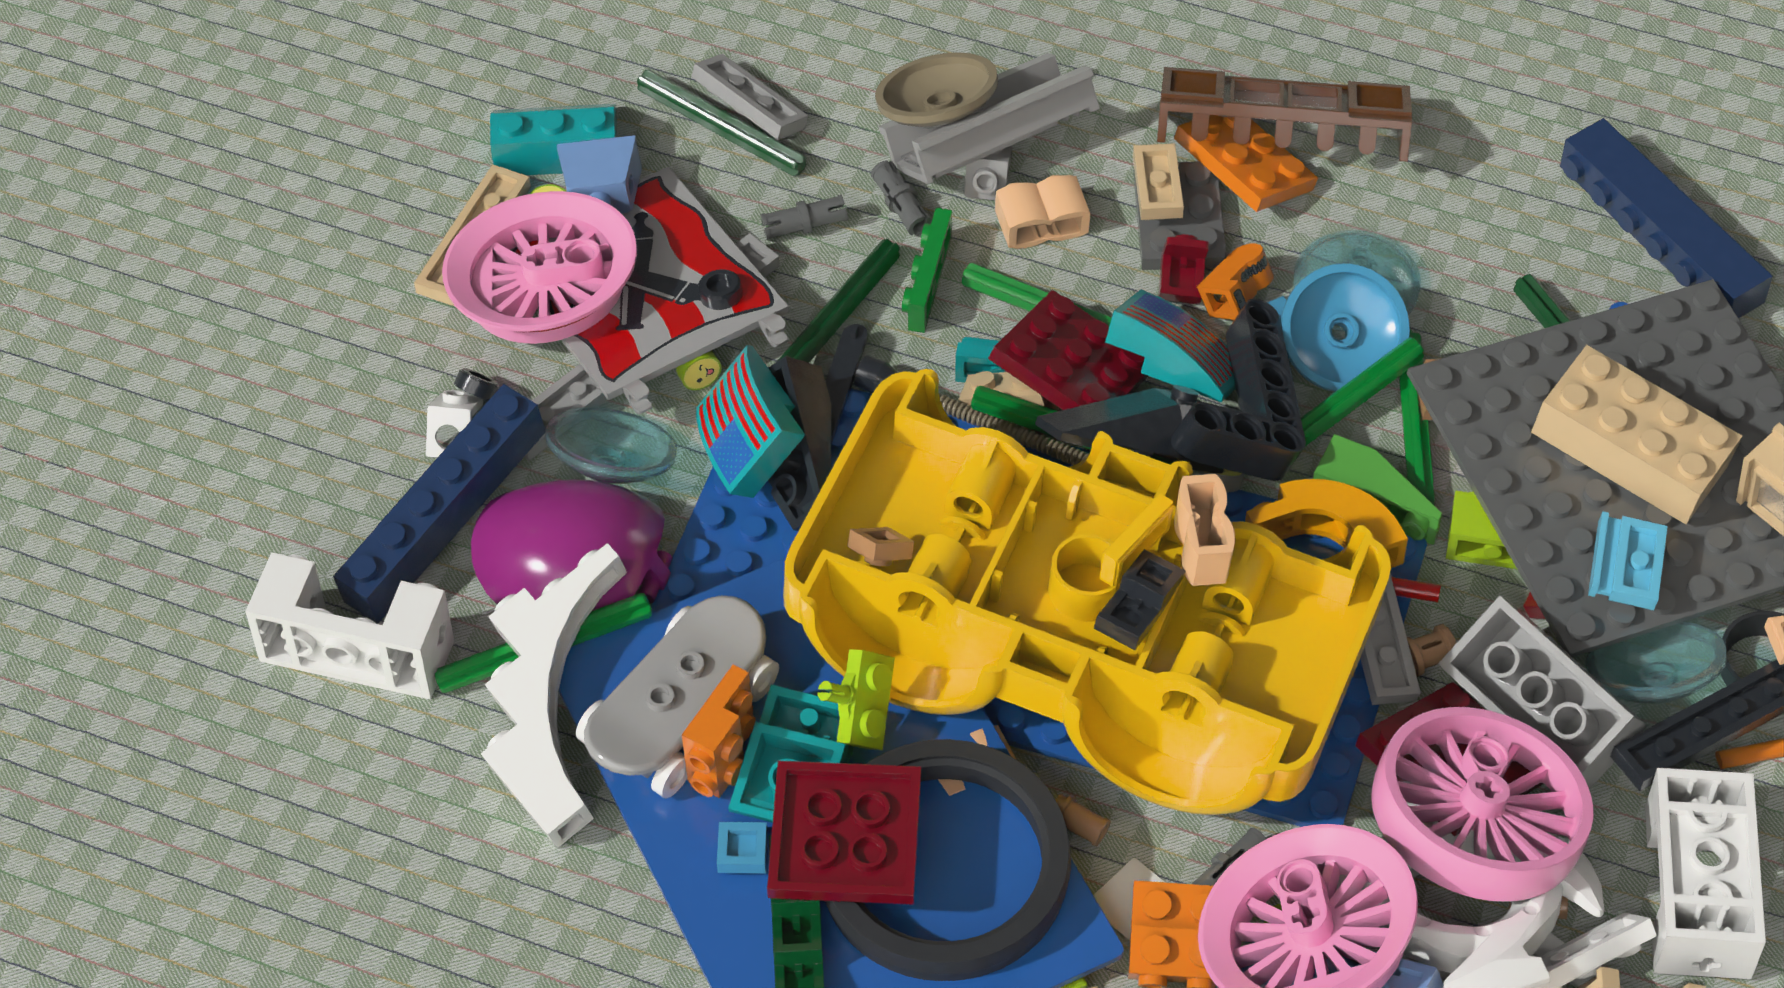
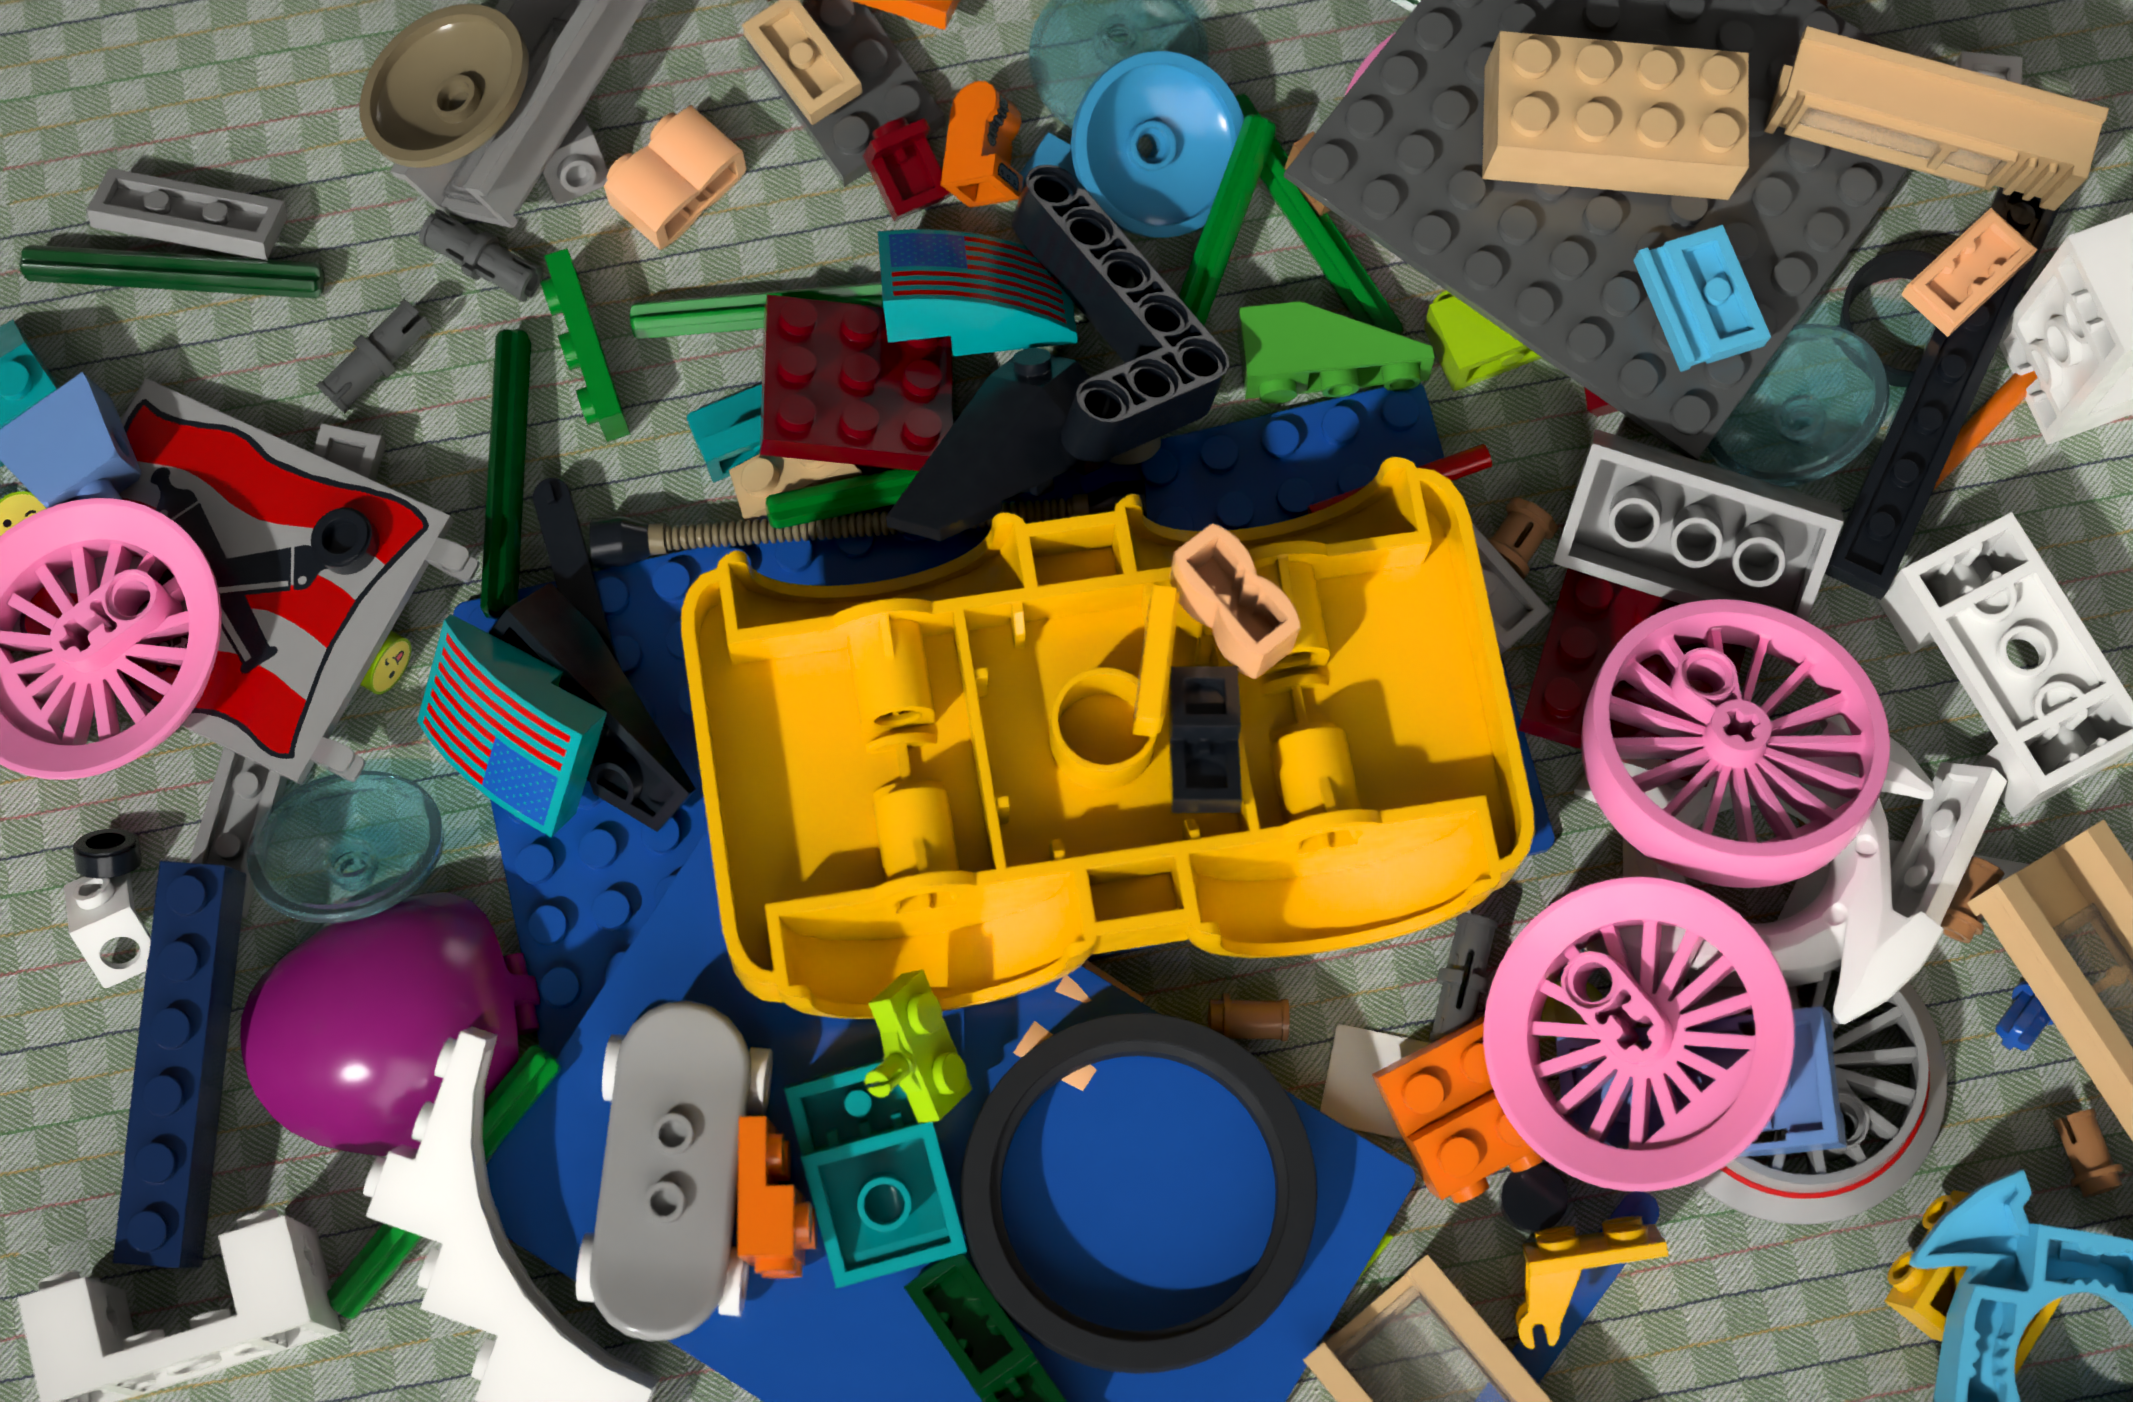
camera: 30 degrees left, 20 degrees up
dark azure plate [717,822,768,874] -> none
dark red plate [767,761,921,904] -> none
medium nougat plate [848,527,914,566] -> none
light orange arch [1245,479,1408,568] -> none

